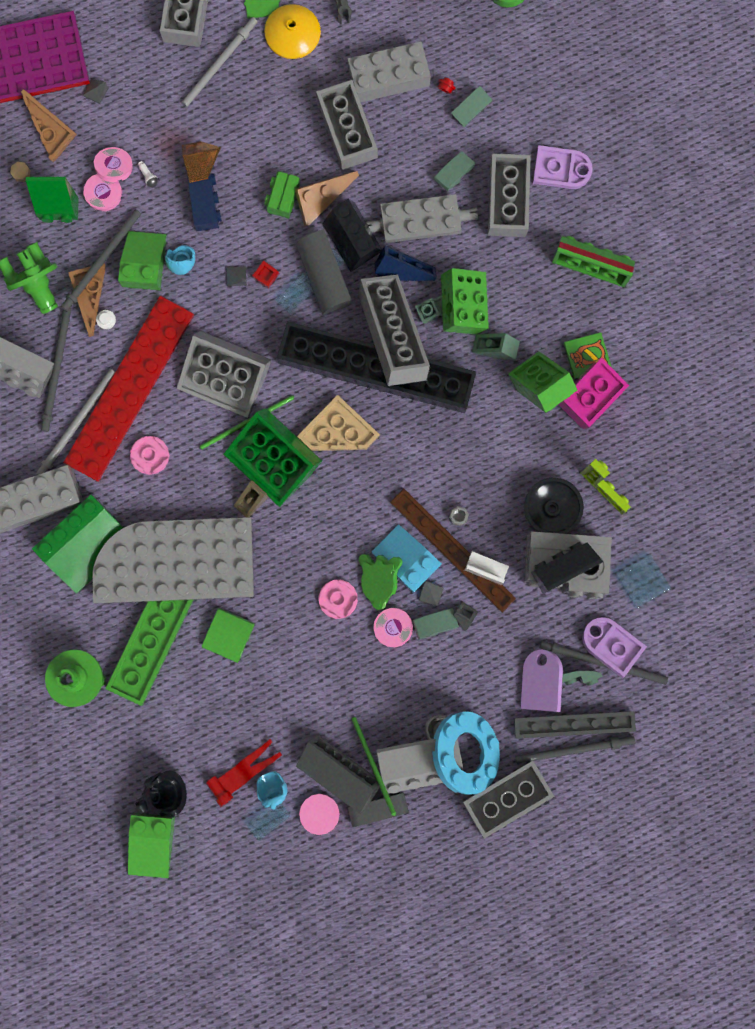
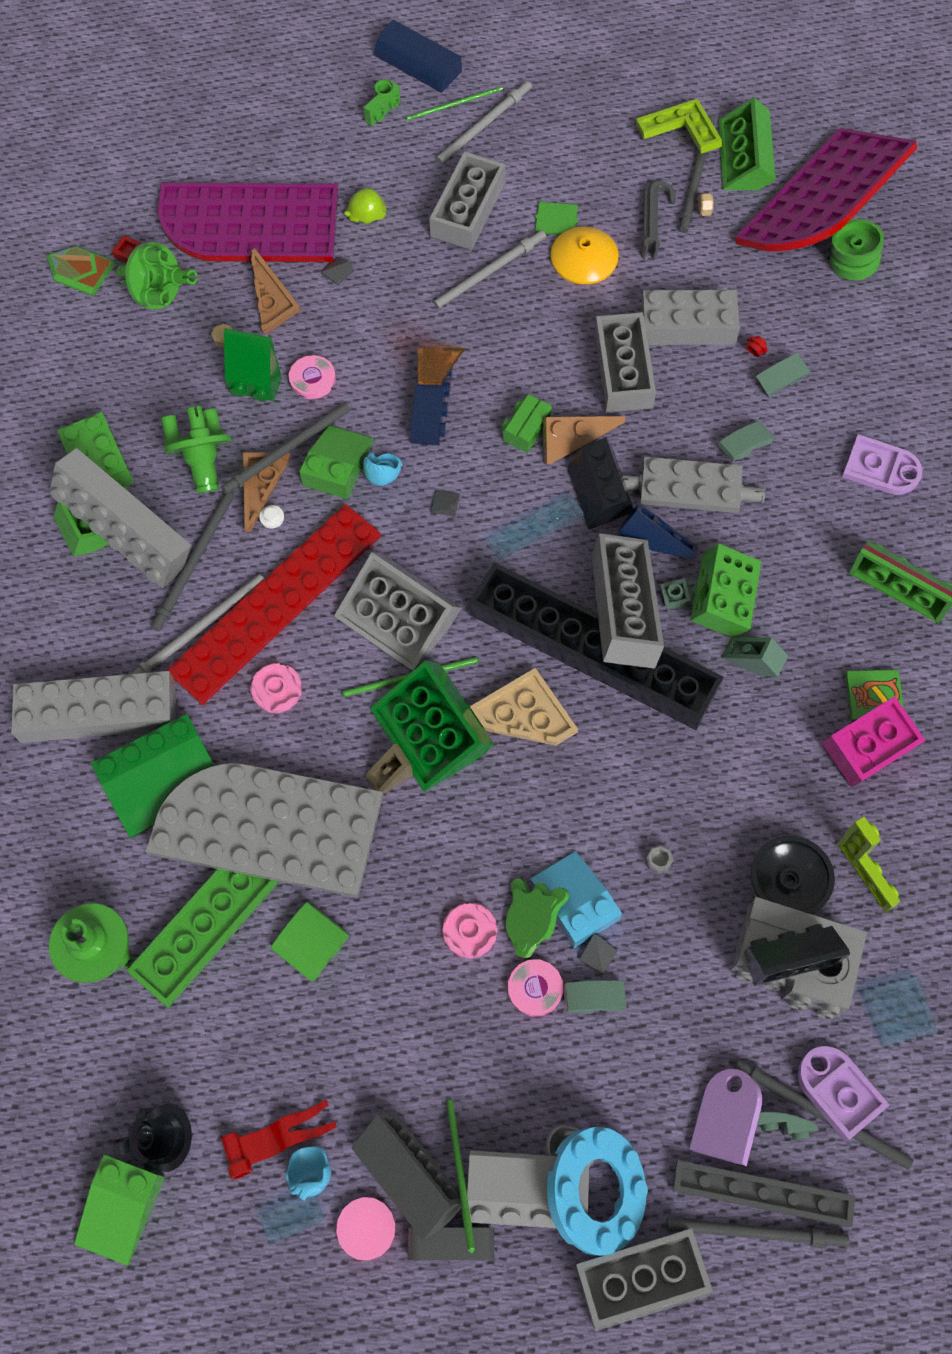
camera: 20 degrees right, 15 degrees down
bright pink tile [94,147,133,183] -> none
white piece [138,161,158,187] -> none
red plate [252,261,280,289] -> none
dark grey brick [296,229,352,315] -> none
reddish brown tile [390,488,516,613] -> none
dark grey slope [454,601,478,631] -> none
white panel [465,551,509,585] -> none
light grey brick [488,154,531,237] -> none
bright green piece [508,352,577,413] -> none
none -> lime hair [344,188,387,224]

